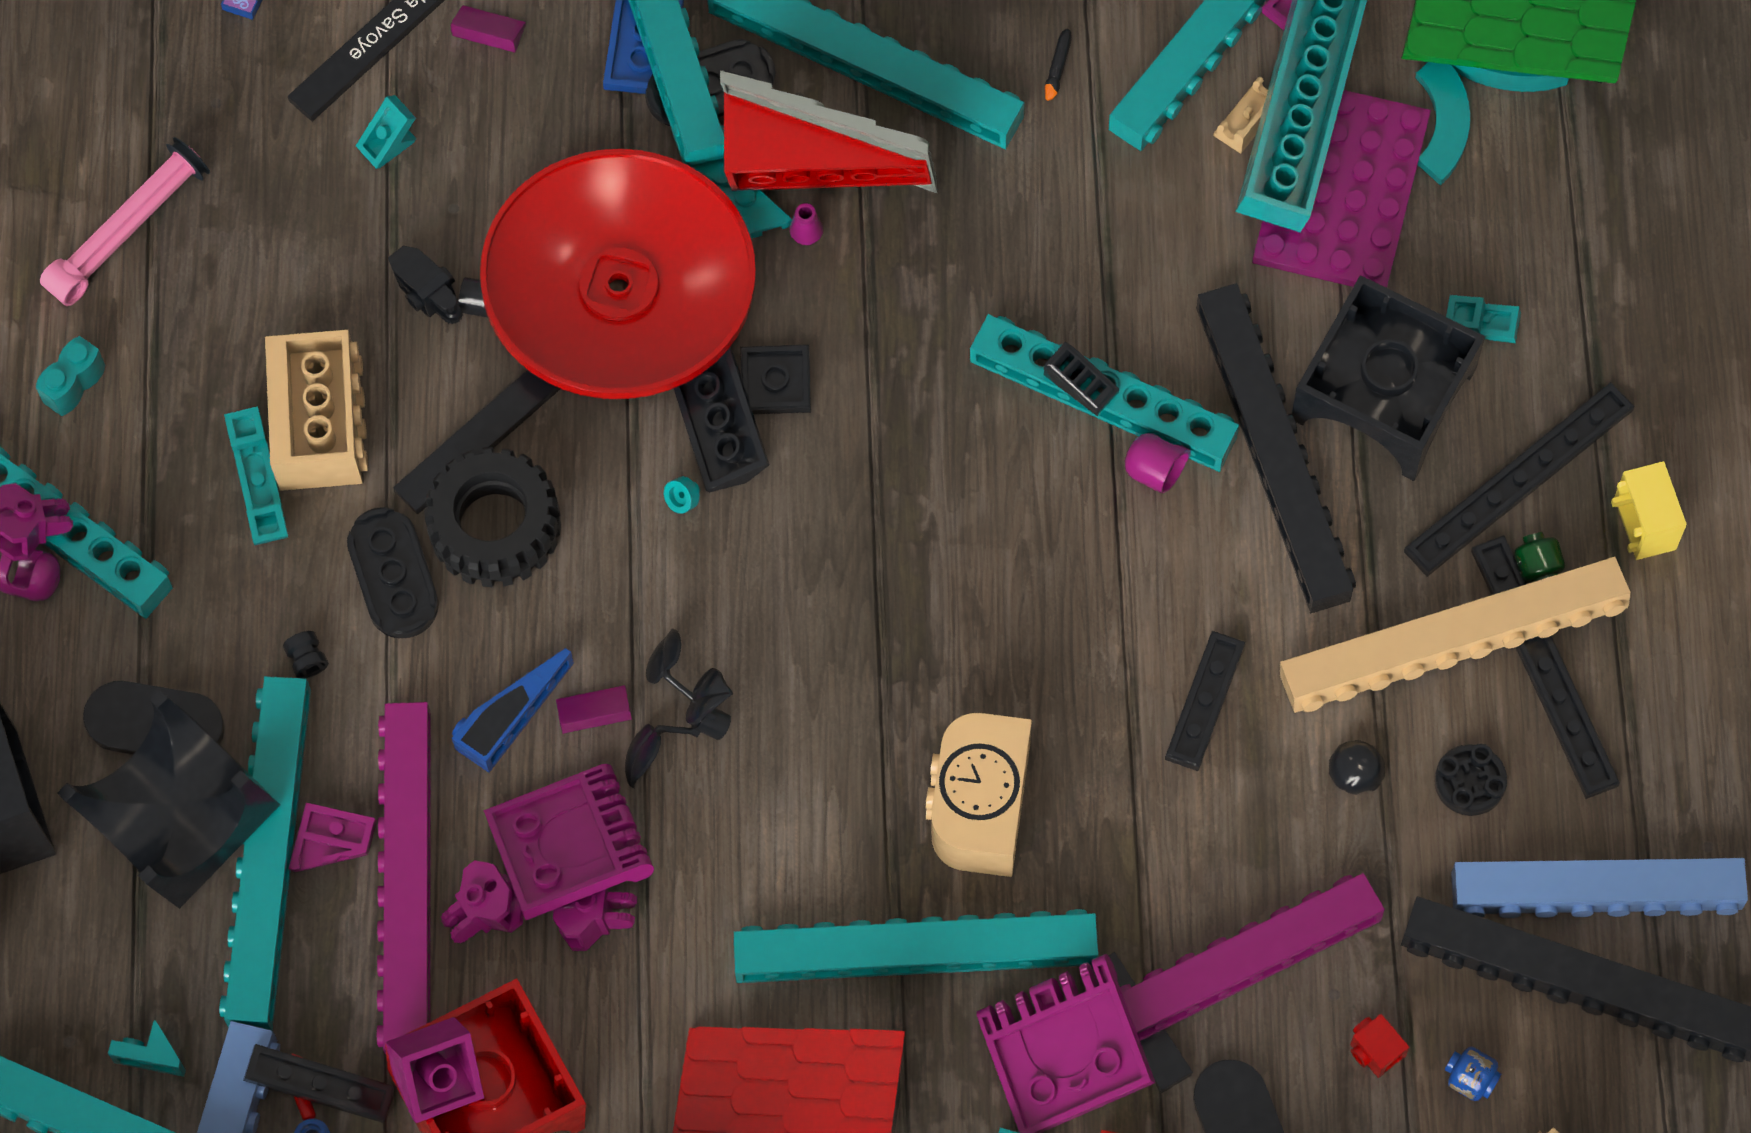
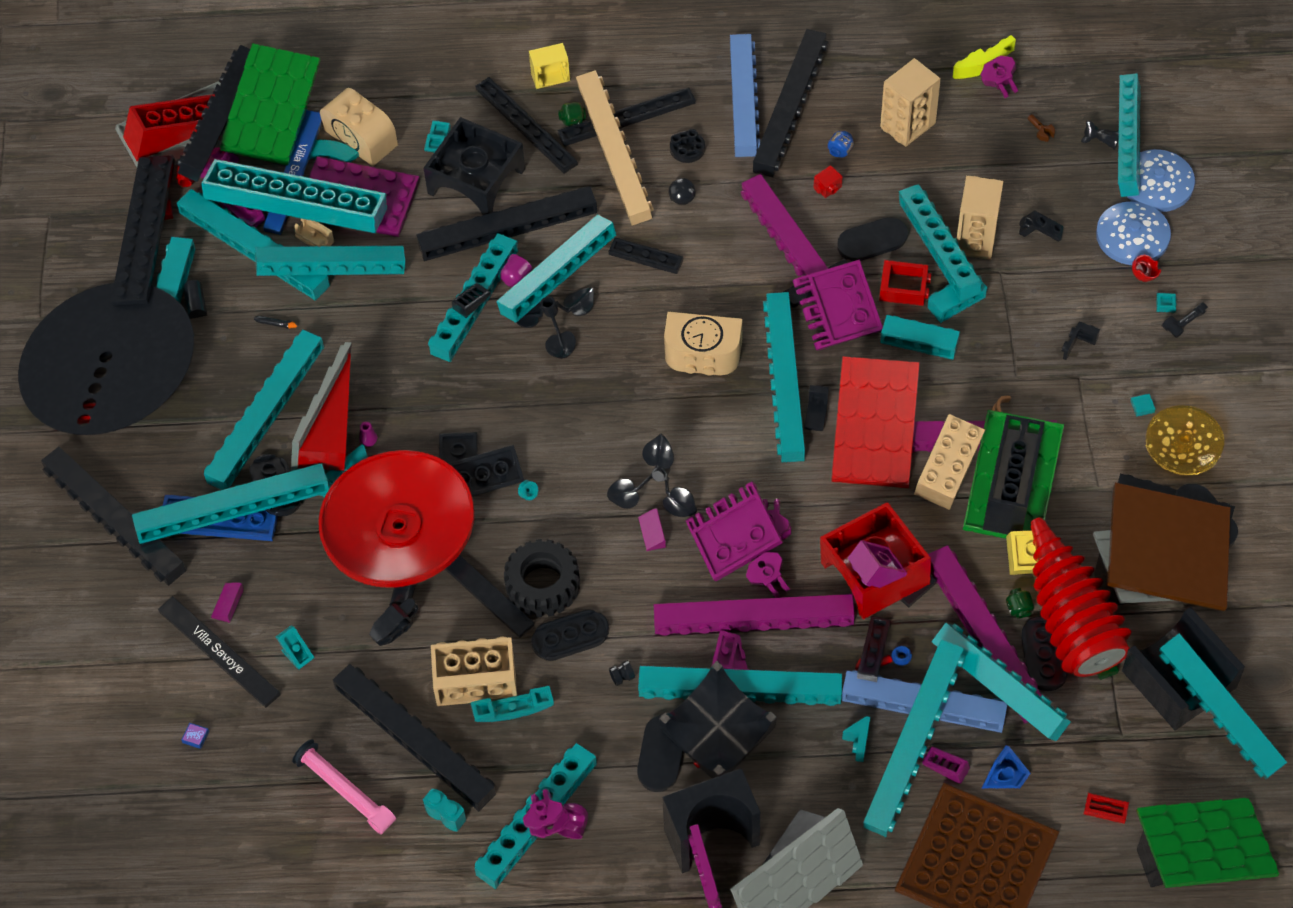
camera: 90 degrees left, 10 degrees down
slope [452,648,574,773] -> none
none -> teal brick [255,246,405,276]
none -> blue tile [263,110,322,235]
none -> tan brick [320,88,398,167]
none -> black brick [333,664,496,812]
none -> teal brick [497,214,616,323]
none -> black plant [516,287,594,359]
none -> black bracket [804,385,829,431]

